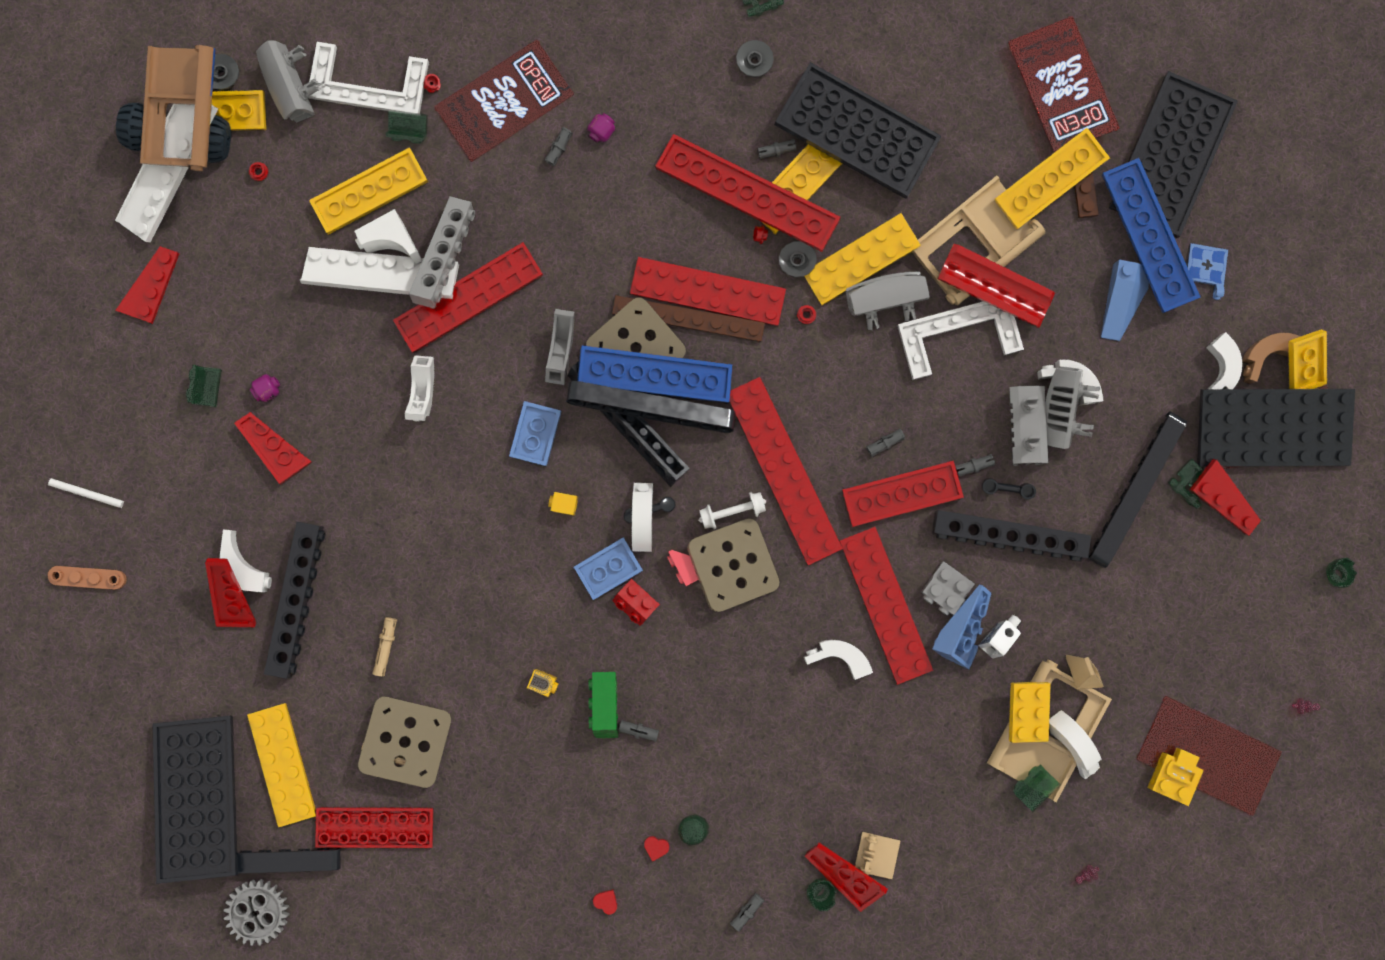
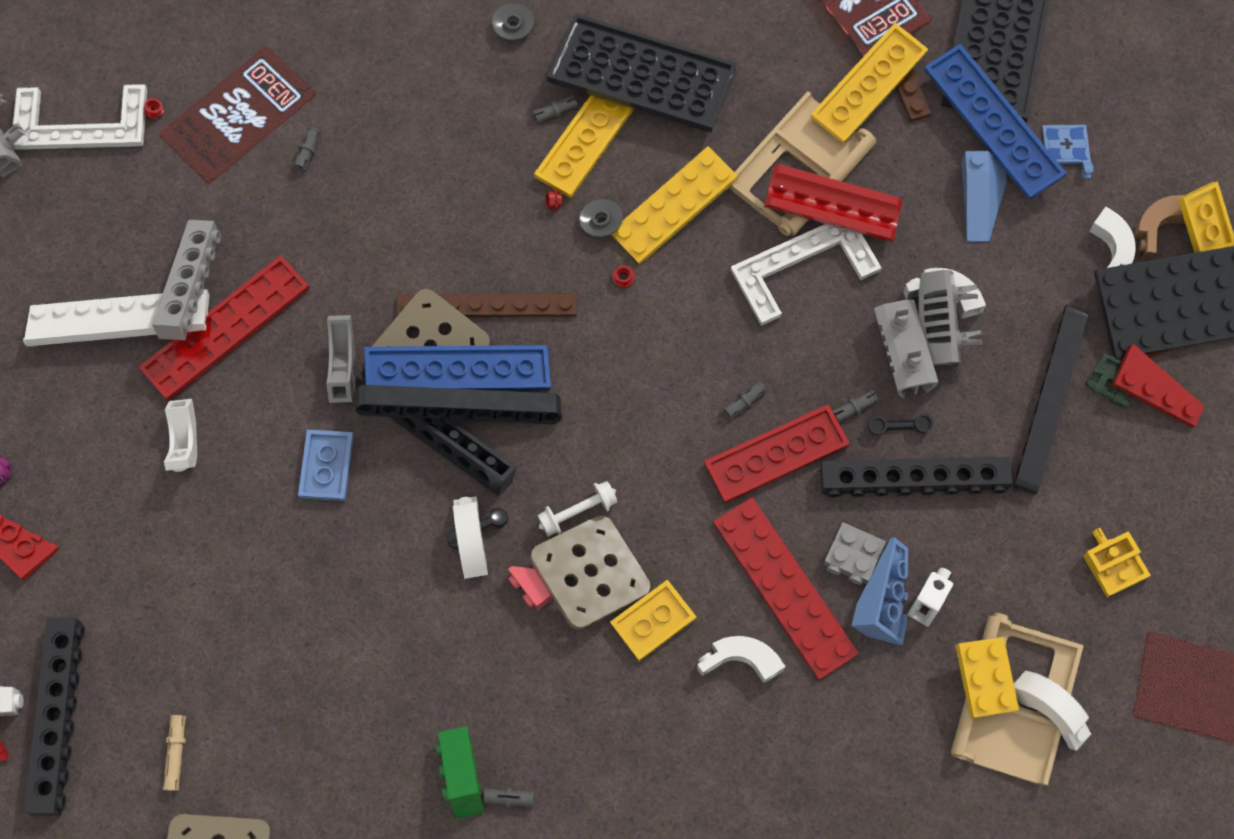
camera: 10 degrees left, 15 degrees down
yellow plate [309,147,428,235] -> none
white arch [355,209,423,264] -> none
clear green bracket [386,110,428,143] -> none
brick [527,669,559,697] -> none
yellow brick [548,492,578,516] -> none
medium blue plate [574,537,643,600] -> none
magenta head [587,113,615,143] -> none
red bracket [612,579,660,626] -> none
red plate [630,257,786,326] -> none
red plate [655,134,841,252] -> none
red plate [729,377,843,565] -> none
light grey piece [846,272,930,330] -> none
clear green bracket [1013,764,1060,812] -> none
tan slope [1066,655,1104,689] -> none
yellow piece [1148,748,1203,806] -> none
none -> yellow plate [610,580,696,661]
none -> yellow plate [1083,528,1151,598]

